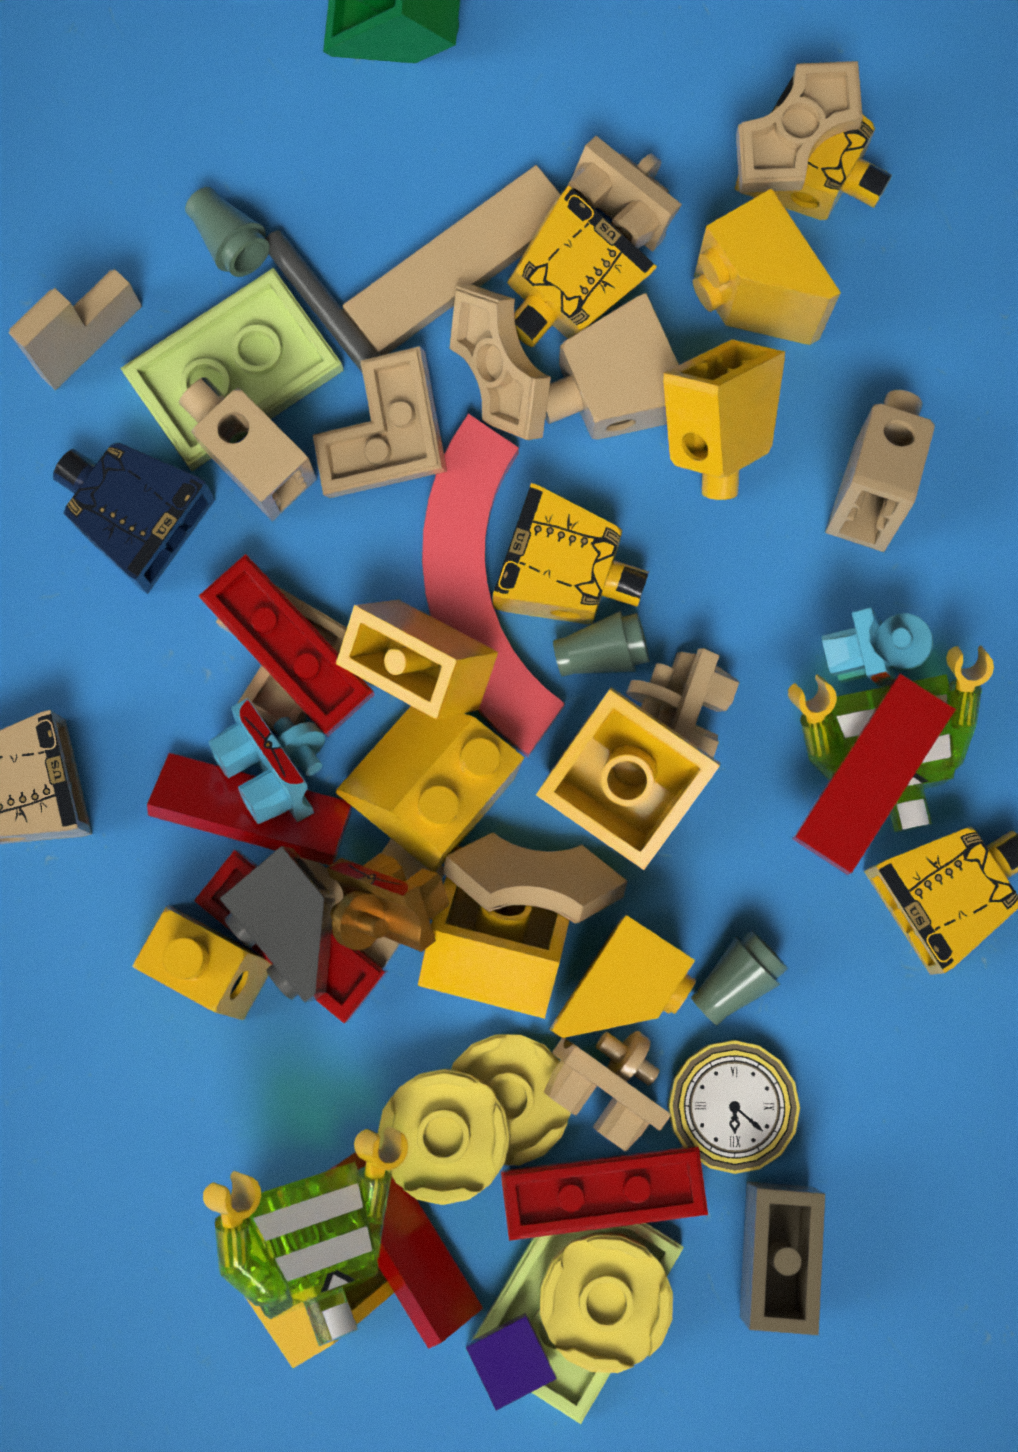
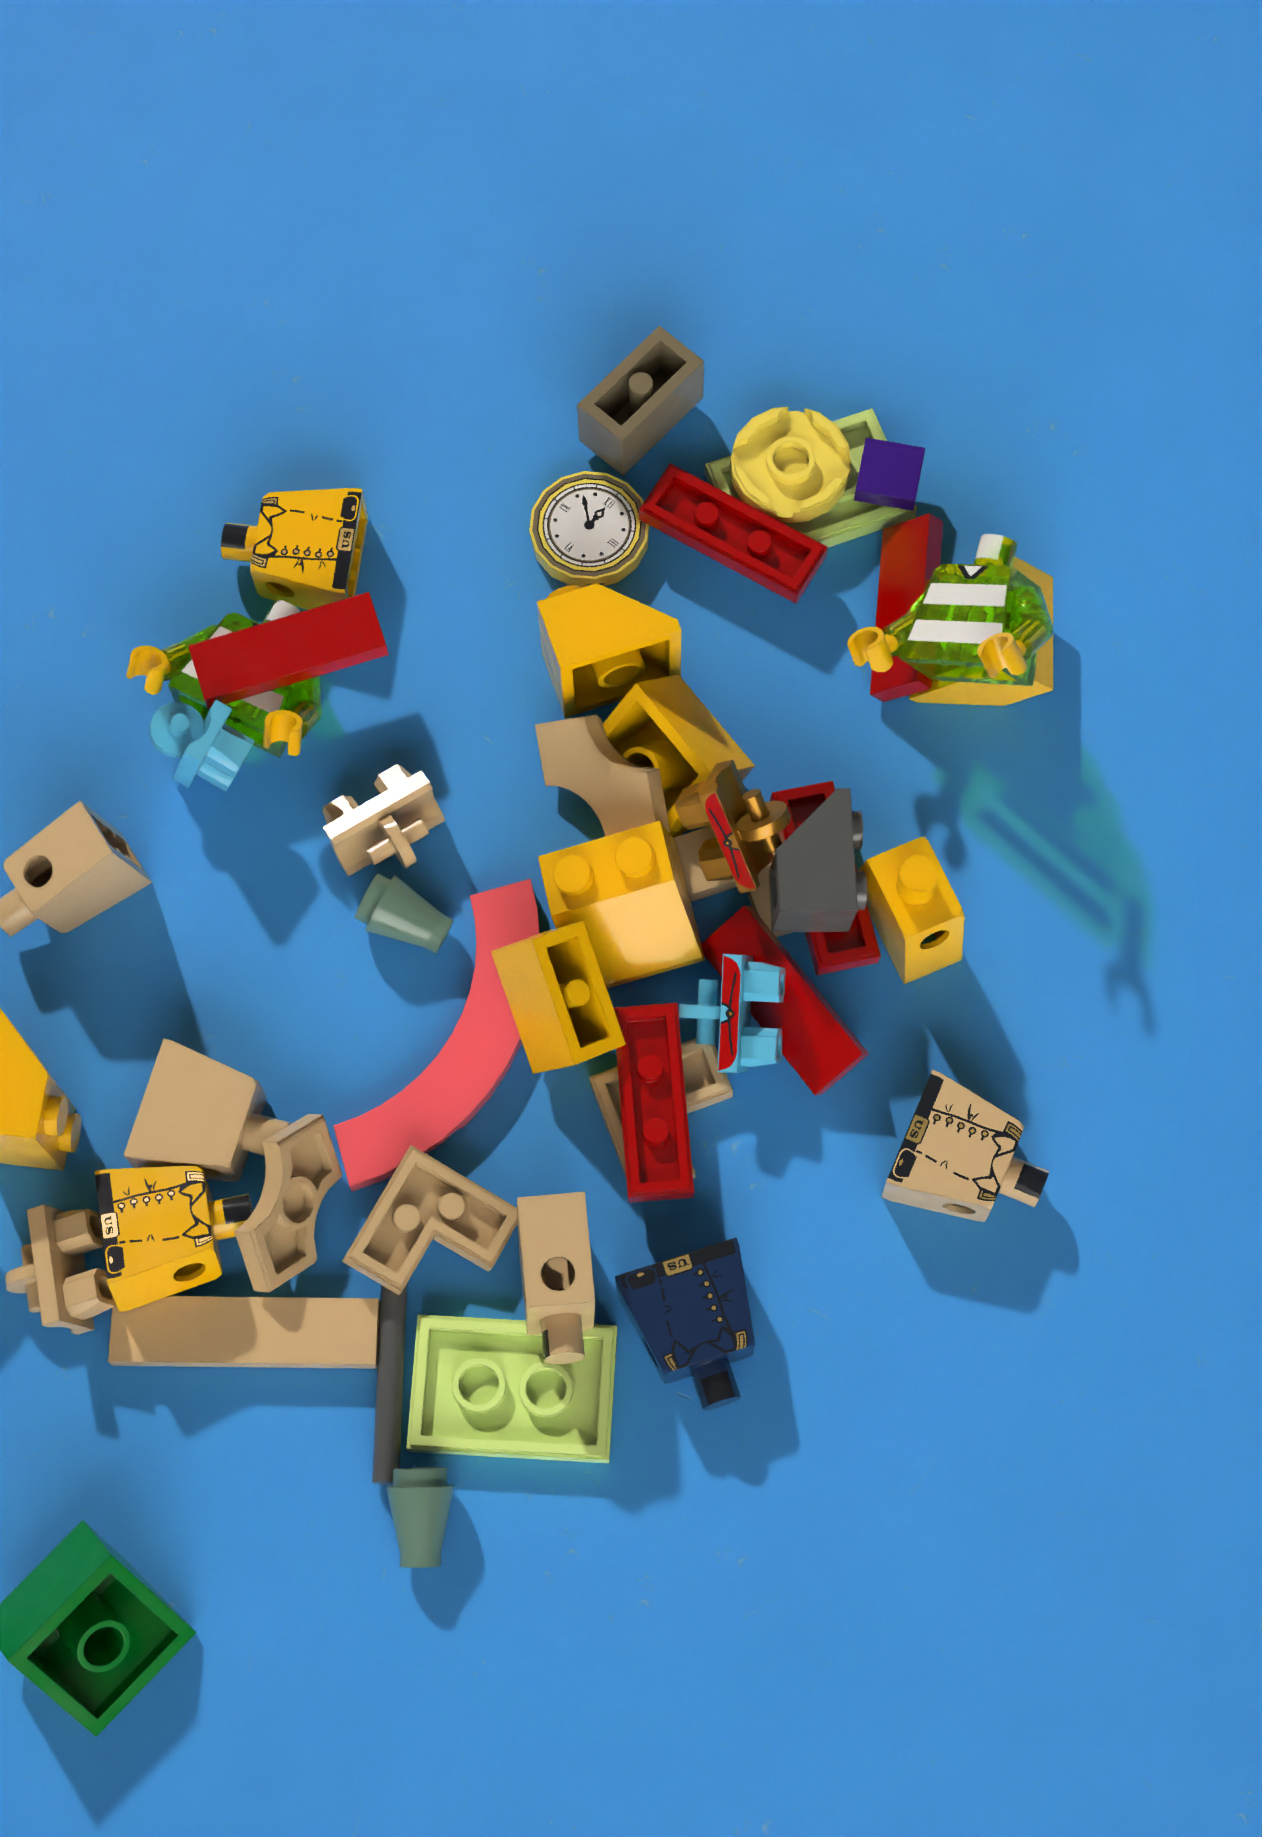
camera: 140 degrees left, 10 degrees down
tan tile [8,269,142,391] -> none
light yellow tile [378,1068,511,1205] -> none
light yellow tile [451,1034,571,1165] -> none
yellow torso [493,483,649,624] -> none
yellow slope [536,687,721,870] -> none
tan hips [544,1031,672,1152] -> none
yellow torso [663,339,785,500] -> none
sand green cone [691,930,788,1025] -> none

